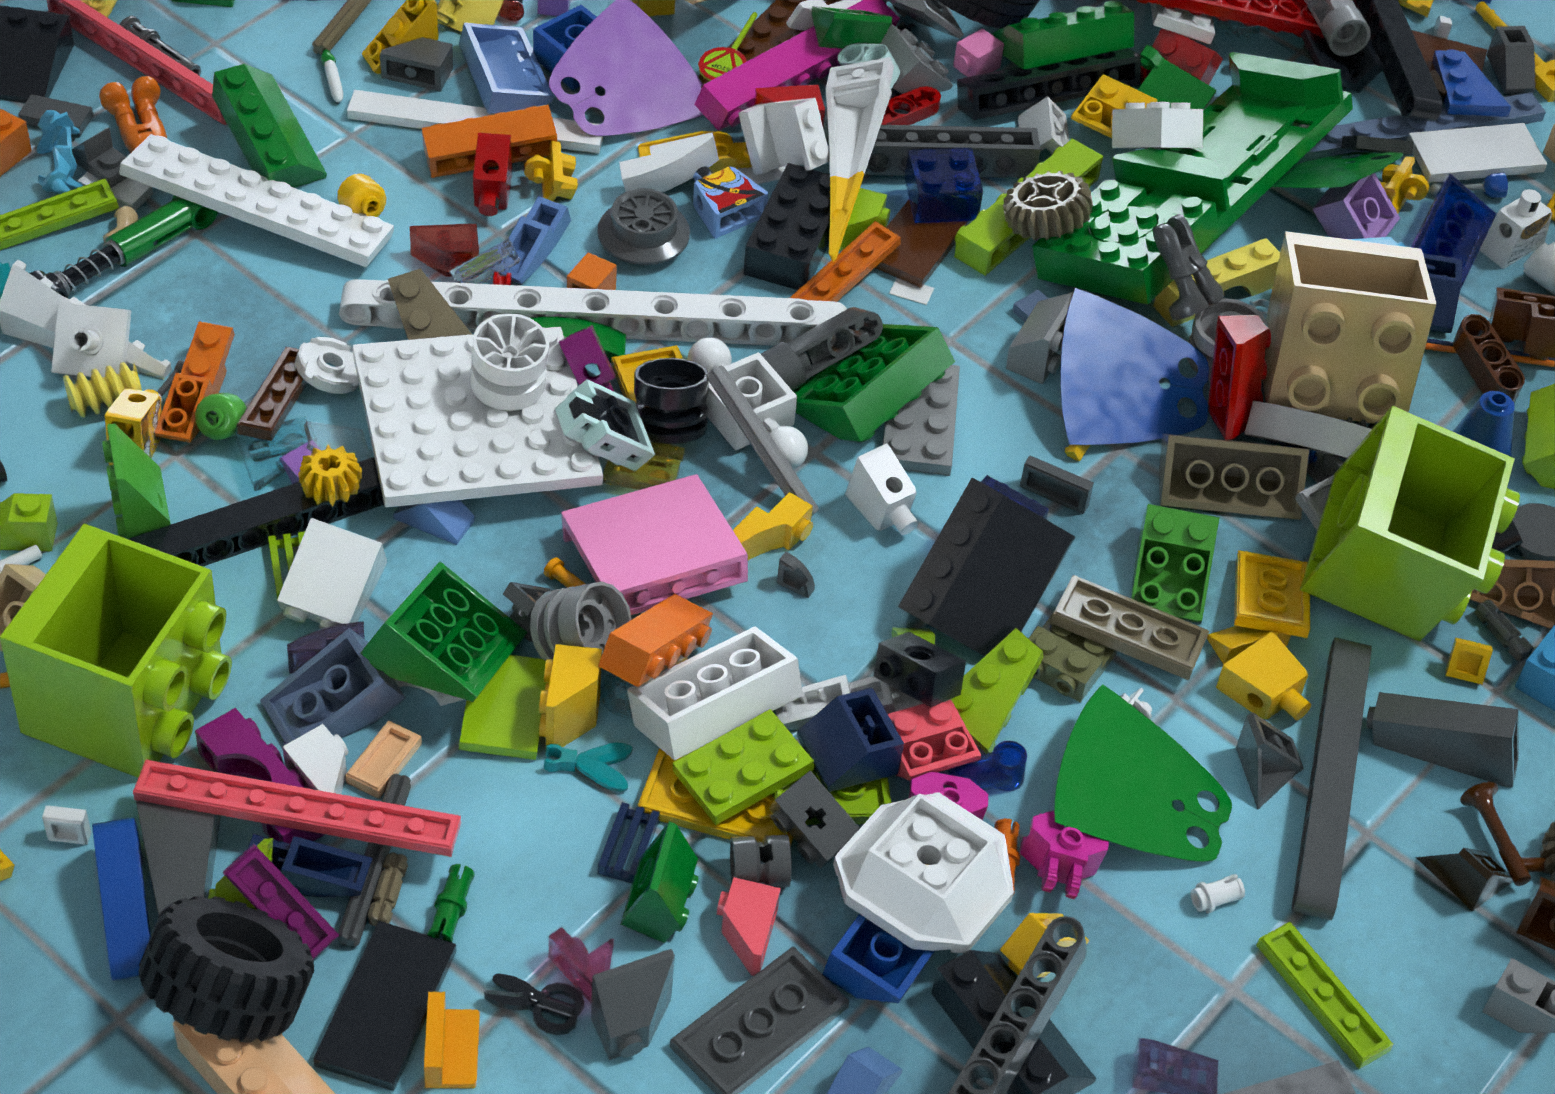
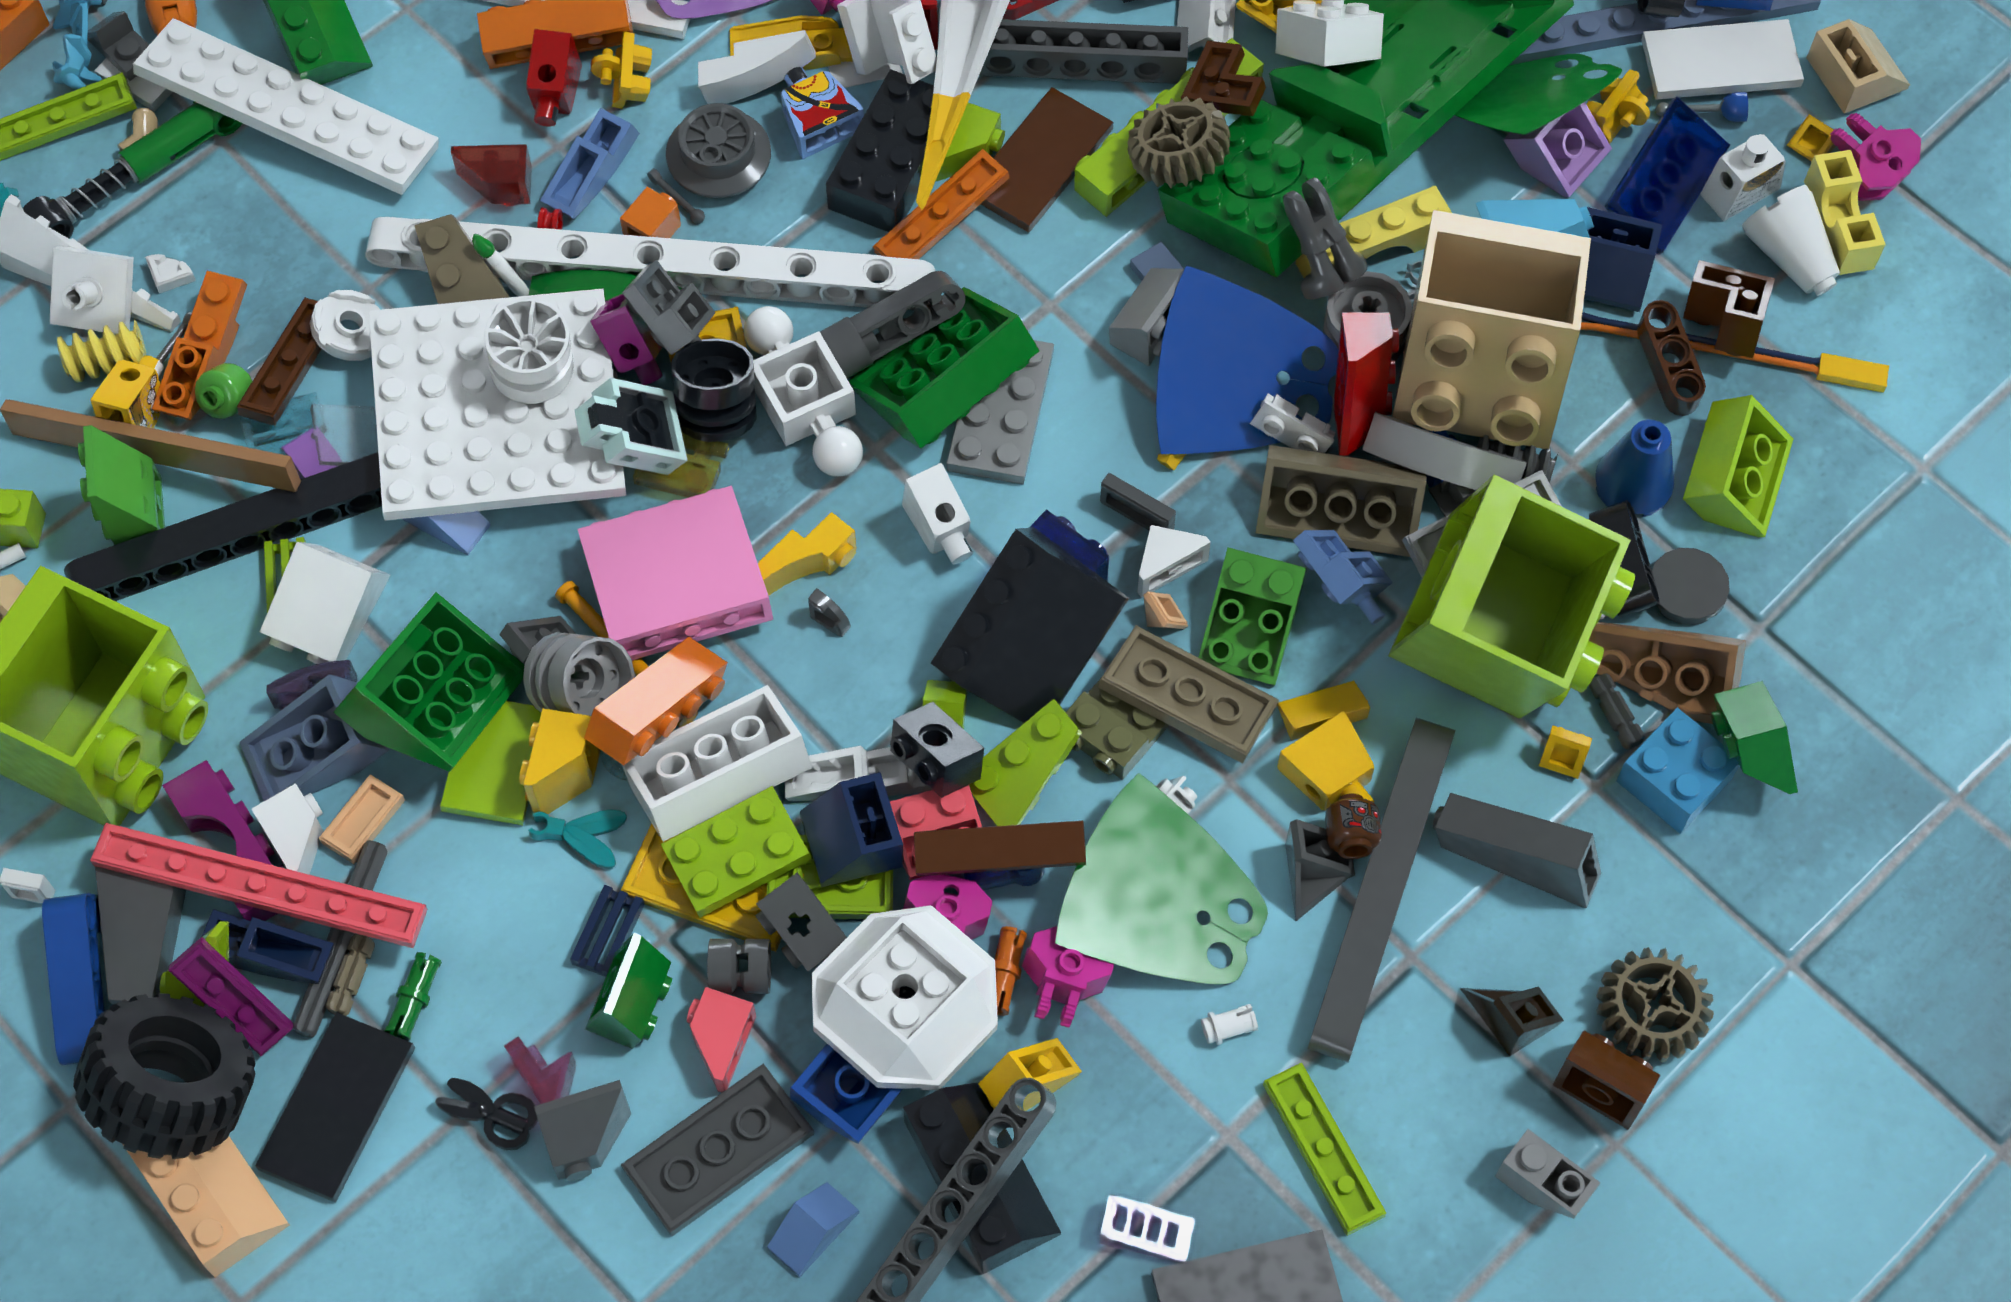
camera: 10 degrees right, 15 degrees up
yellow gear [298,444,362,507] -> none
yellow head [337,173,387,217] -> none
light orange panel [424,992,480,1089] -> none
clear tile [450,238,521,284] -> none
light grey axle [706,365,819,516] -> none
white sticker [889,278,934,305] -> none
clear blue brick [905,148,983,223] -> none
yellow tile [1234,550,1310,638] -> none
pearl dark grey tile [1341,135,1413,154] -> none
reddish brown piece [1460,782,1549,886] -> none
none -> medium nougat tile [0,399,301,492]
none -> white tile [145,254,196,294]
none -> white piece [472,234,529,297]
none -> dark grey plate [622,260,716,355]
none -> dark grey hinge [647,168,705,224]
none -> reddish brown tile [914,820,1086,876]
none -> white slope [1137,525,1211,598]
none -> light nougat slope [1143,591,1188,629]
none -> reddish brown plate [1181,41,1266,117]
none -> white hinge [1250,393,1336,453]
none -> medium blue plate [1293,530,1393,625]
none -> reddish brown head [1325,793,1382,859]

